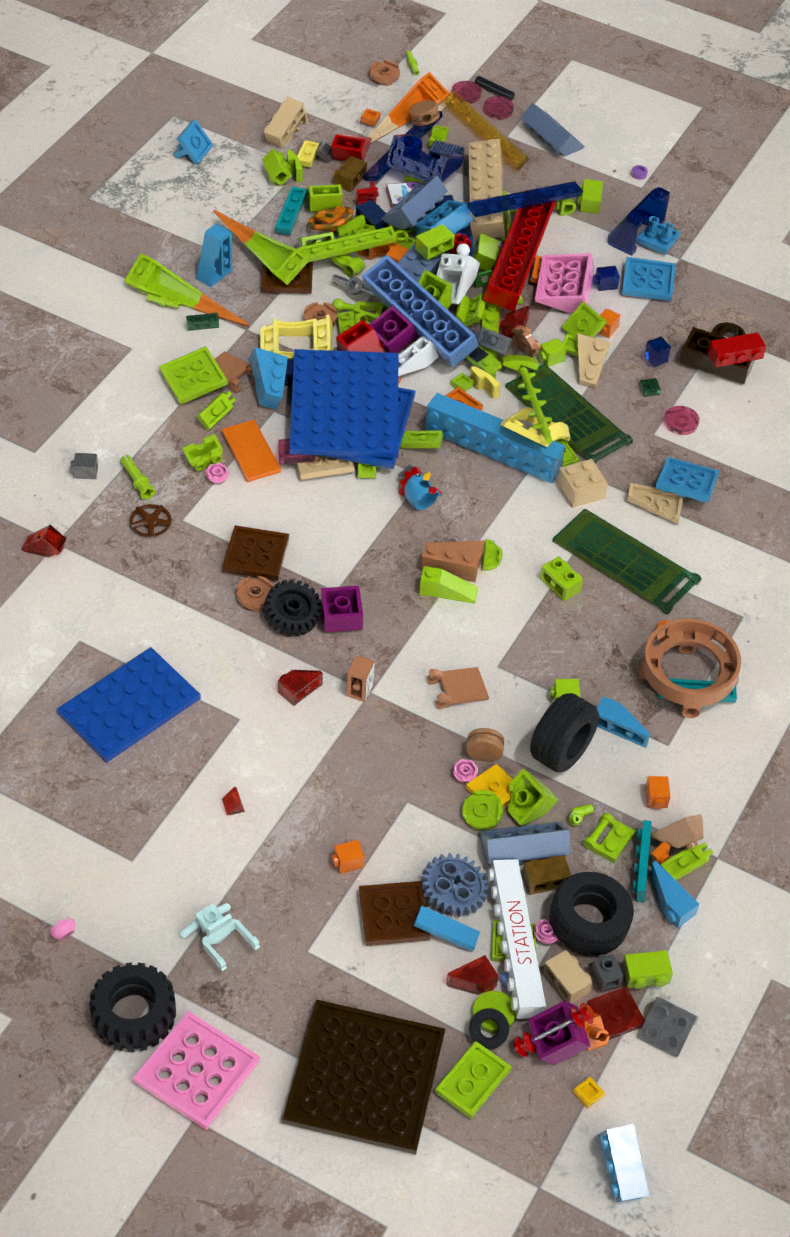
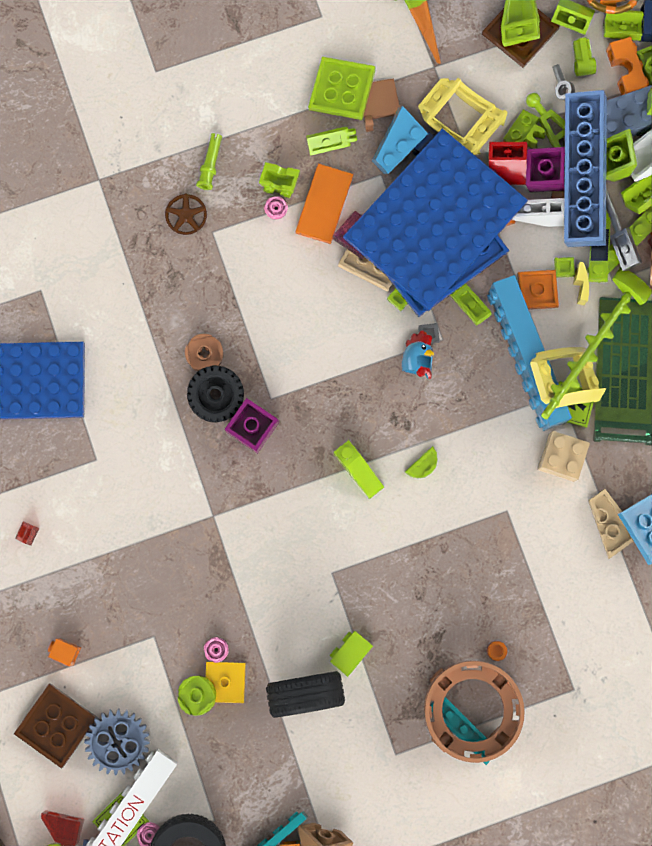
camera: 45 degrees right, 30 degrees up
clear red slope [21,524,67,558] -> none
flat silver brick [70,453,98,479] -> none
clear green piece [186,313,219,331] -> none
reddish brown plate [222,525,289,581] -> none
clear red slope [278,670,323,706] -> none
lime plate [297,226,397,262] -> none
nougat plate [303,302,337,326] -> none
nougat brick [347,655,375,702] -> none
dark azure tile [414,905,480,952] -> none
nougat wedge [421,540,485,582] -> none
nougat flag [427,667,489,709] -> none
medium nougat head [466,728,504,762] -> none
sand blue slope [479,821,571,865] -> none
lime slope [508,768,558,826] -> none
pearl gold brick [523,855,572,895] -> none
lime brick [540,556,583,601] -> none
clear green flag [552,509,702,614] -> none
lime arm [569,804,594,826] -> none
lime plate [583,812,635,864] -> none
dark azure slope [597,696,650,748] -> none
orange brick [645,776,671,809] -> none

